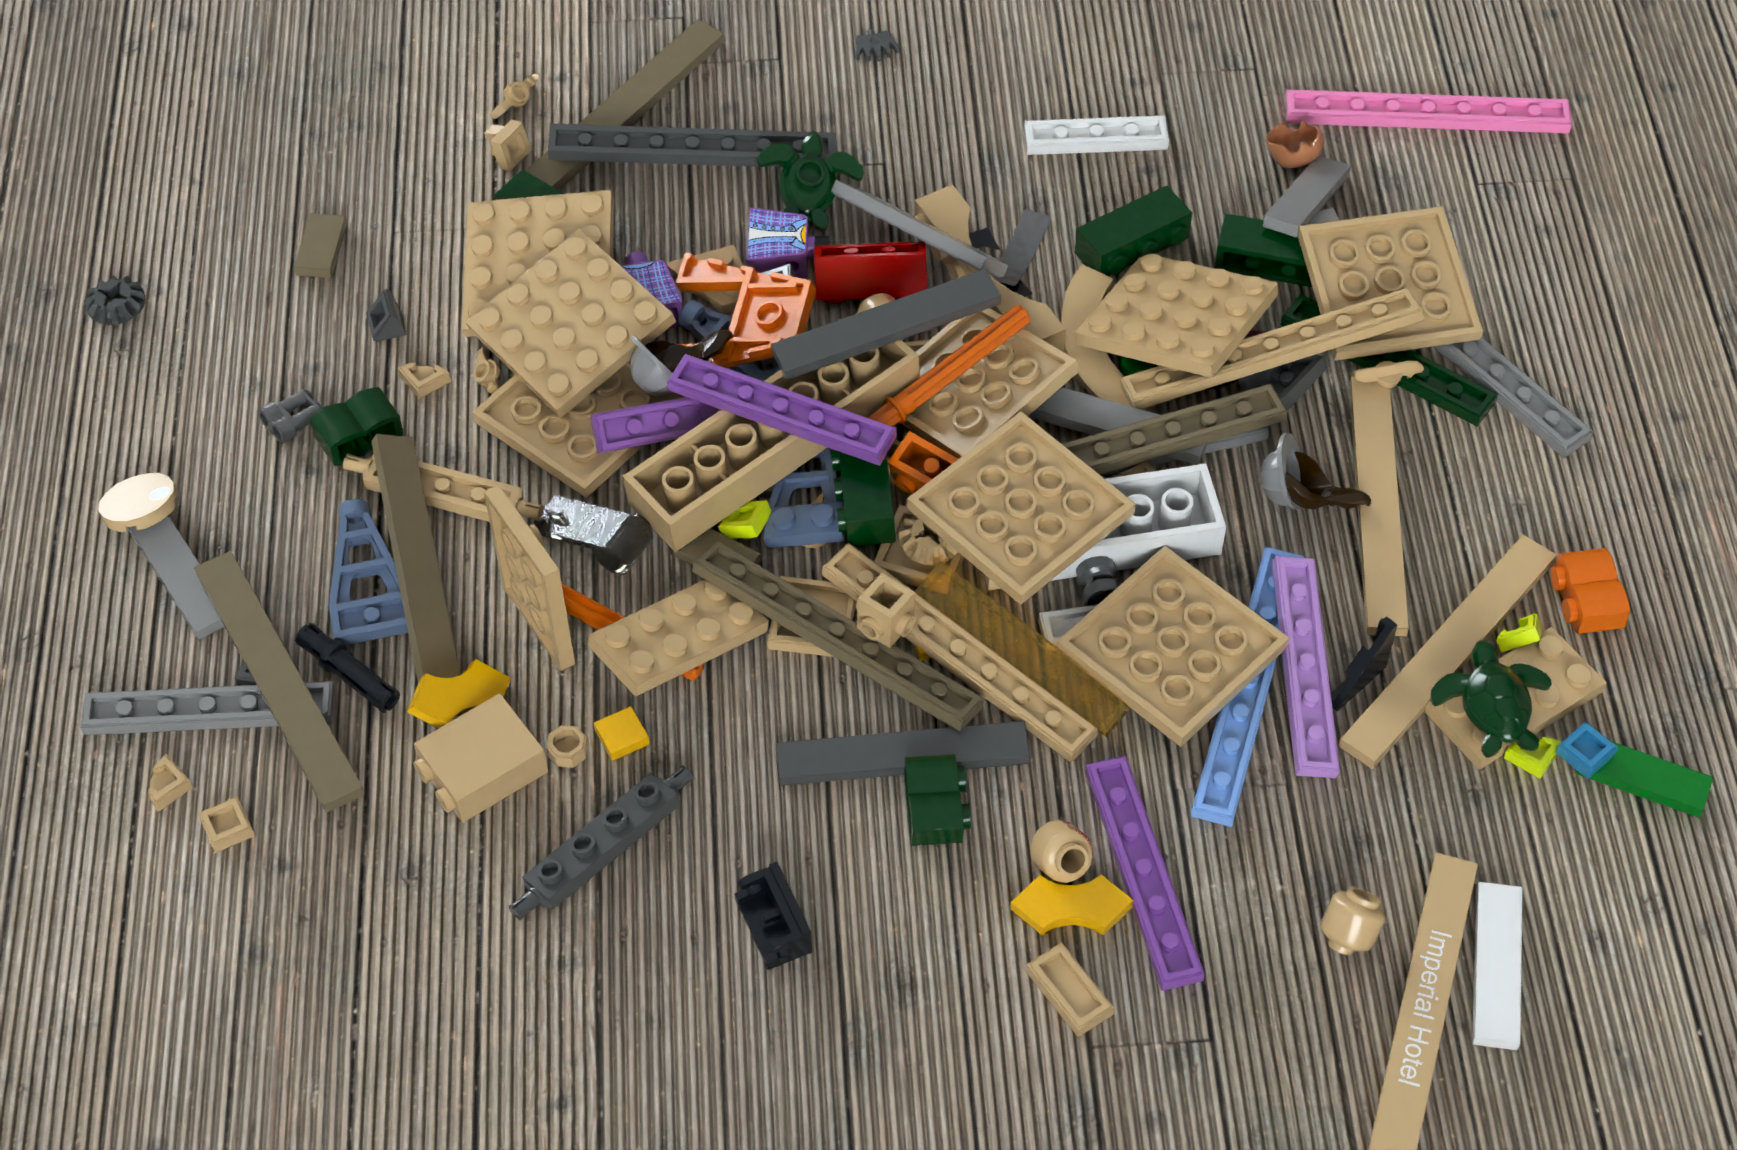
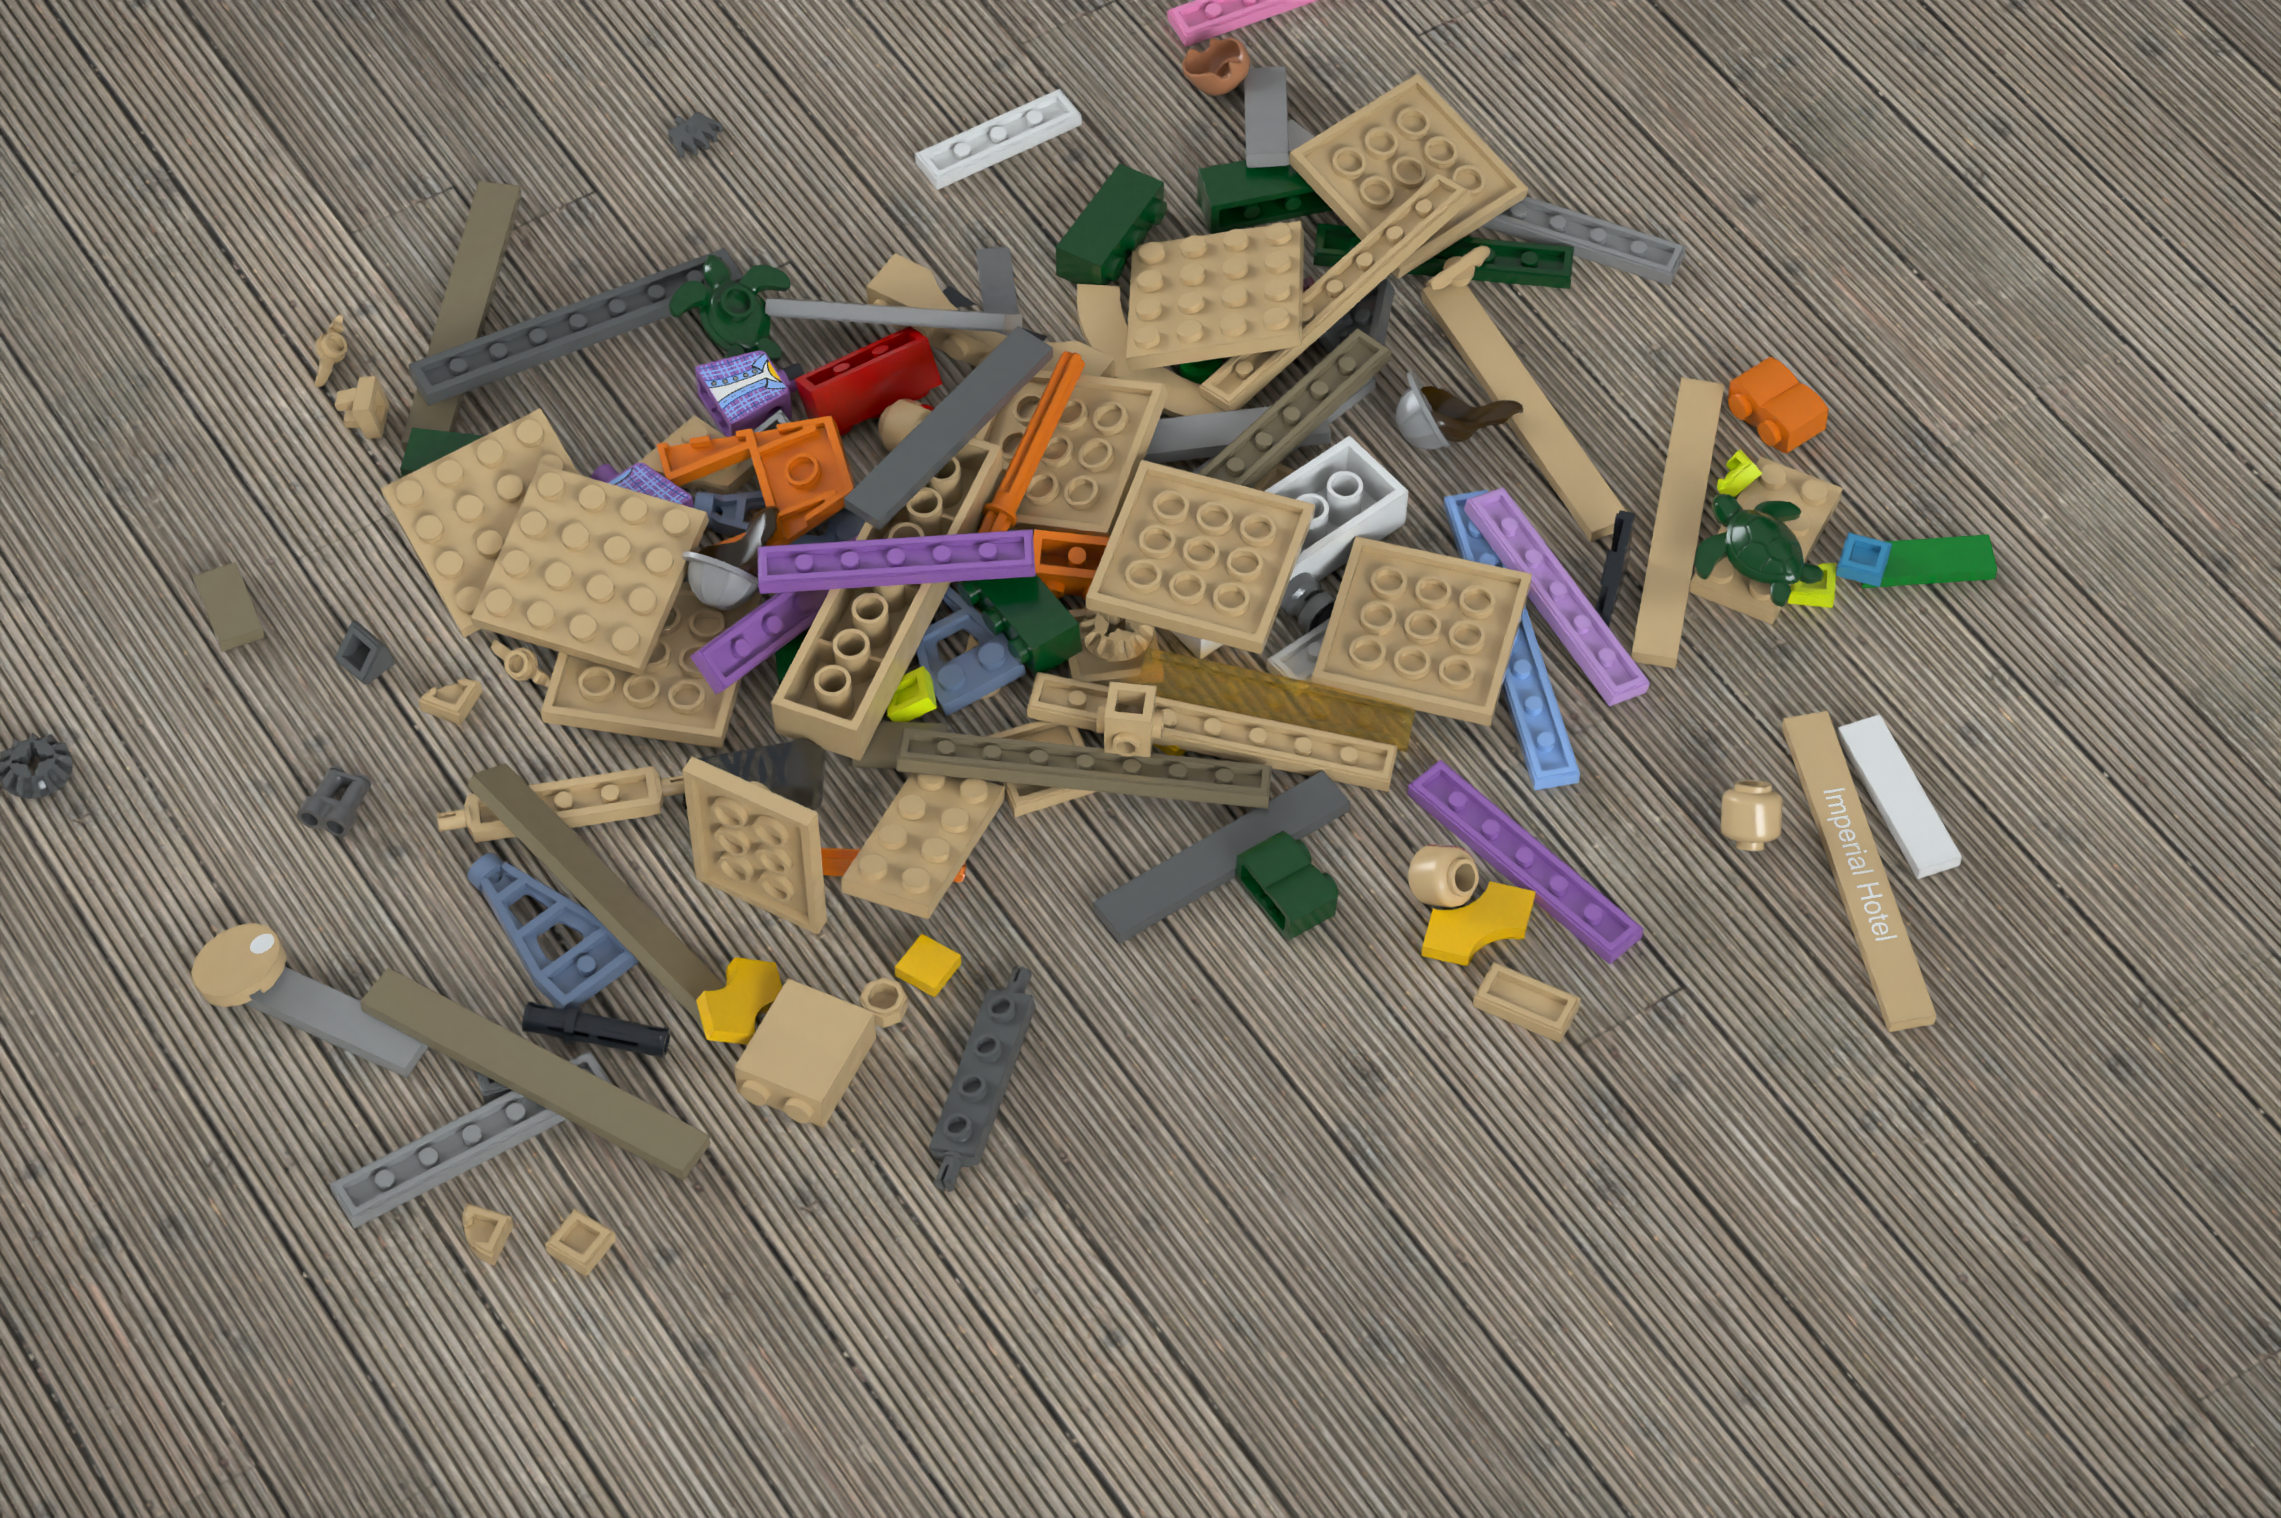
camera: 30 degrees left, 0 degrees up
dark green brick [310,387,403,466] -> none
black hinge [735,862,812,970] -> none

